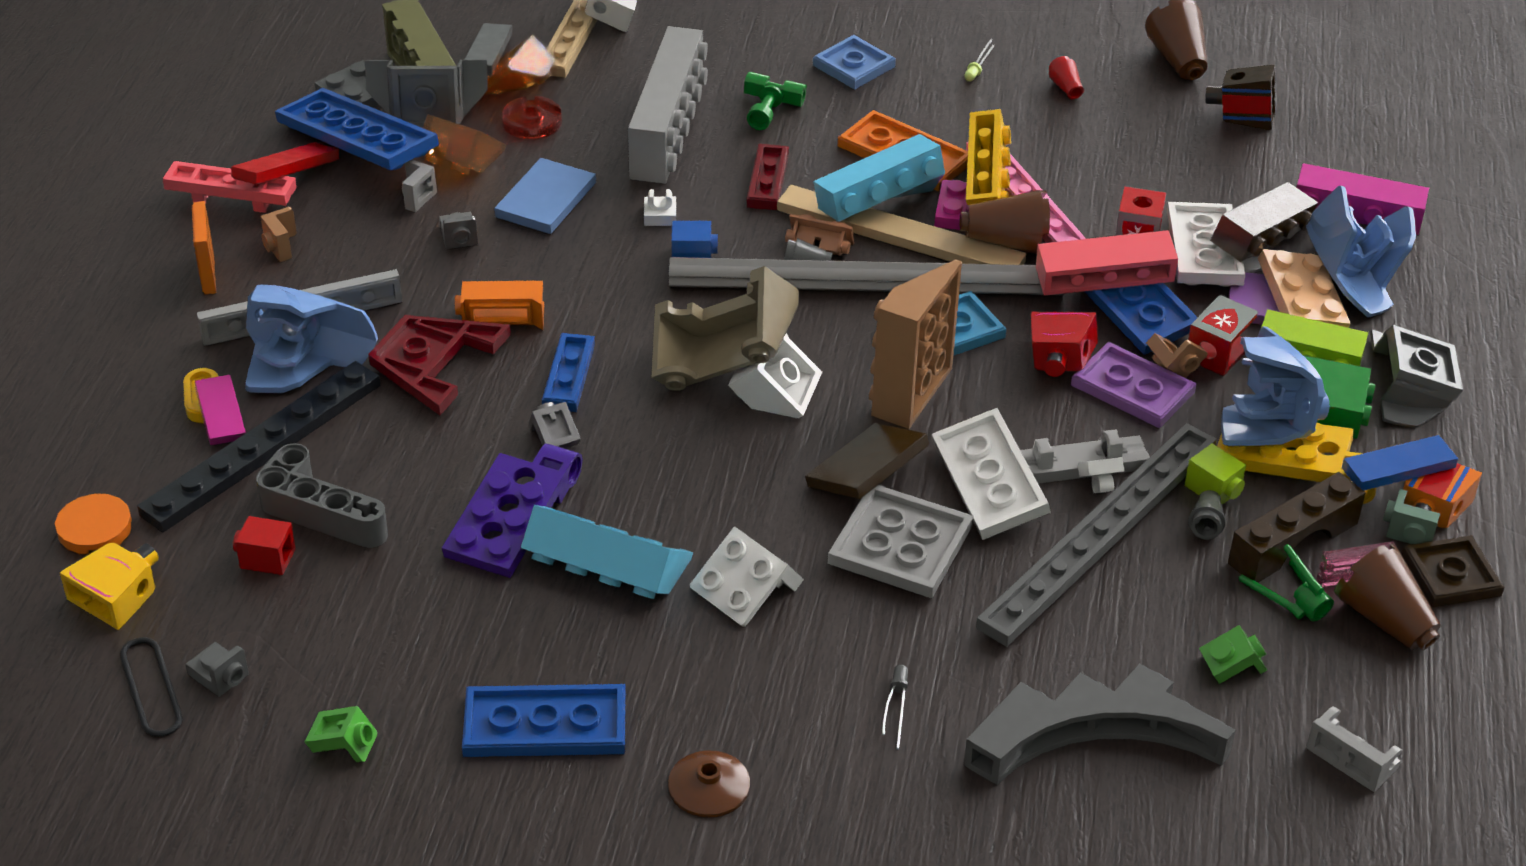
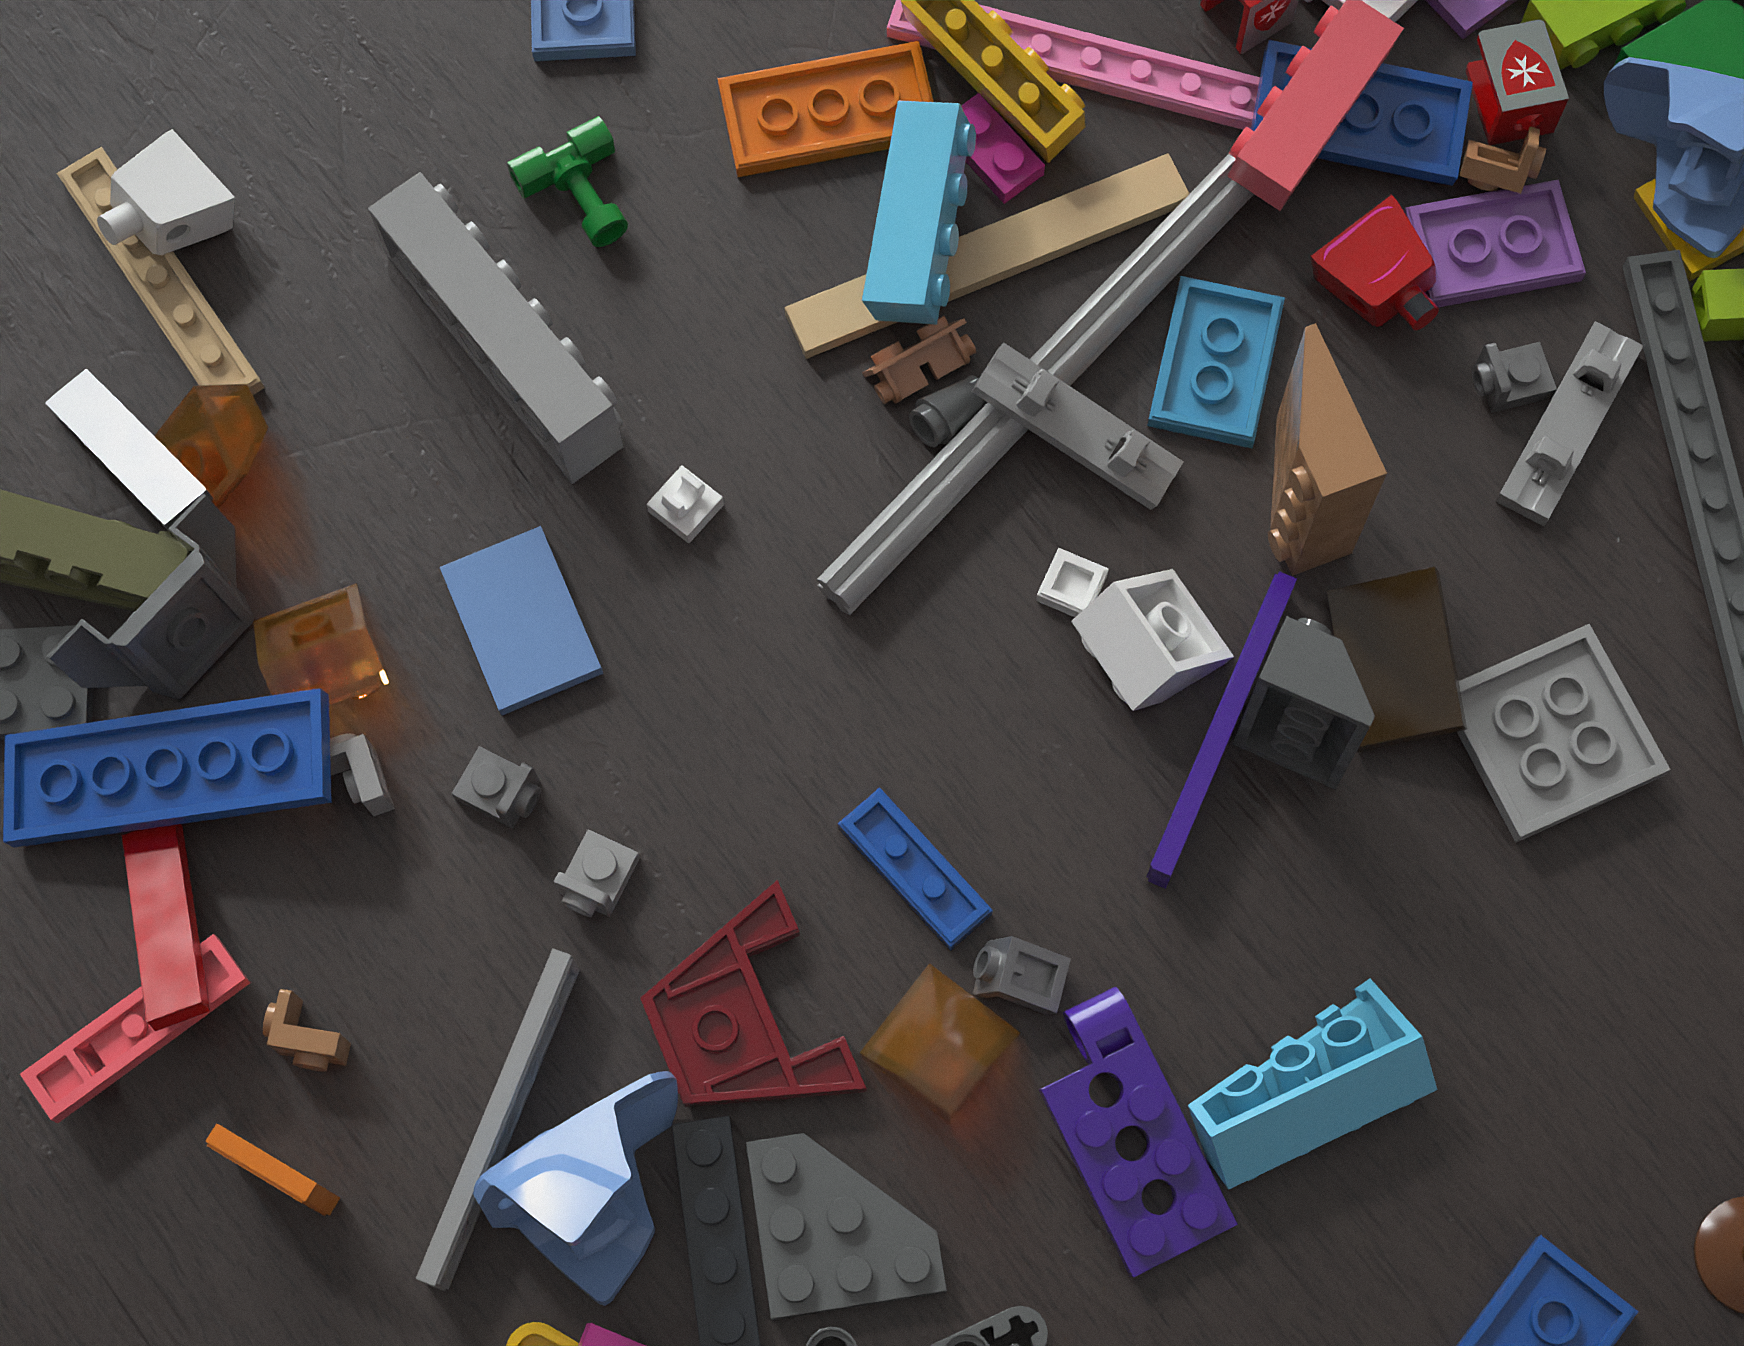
camera: 45 degrees left, 30 degrees up
orange window [455,281,544,330] -> none
clear red tile [502,96,563,139] -> none
dark tan windscreen [651,266,799,390] -> none
blue brick [672,221,718,258] -> none
white bracket [690,526,804,627] -> none
dark red tile [747,144,789,210] -> none
white plate [932,408,1051,540] -> none
reddish brown cone [959,190,1050,255] -> none
white tile [1078,457,1124,493] -> none
none -> light grey bracket [554,829,640,917]
none -> dark grey plate [746,1133,947,1321]
none -> clear orange slope [859,963,1021,1125]
none -> light grey hinge [971,343,1184,510]
none -> dark purple tile [1146,571,1297,889]
none -> dark grey slope [1233,616,1375,790]
none -> flat silver bracket [1472,342,1557,413]

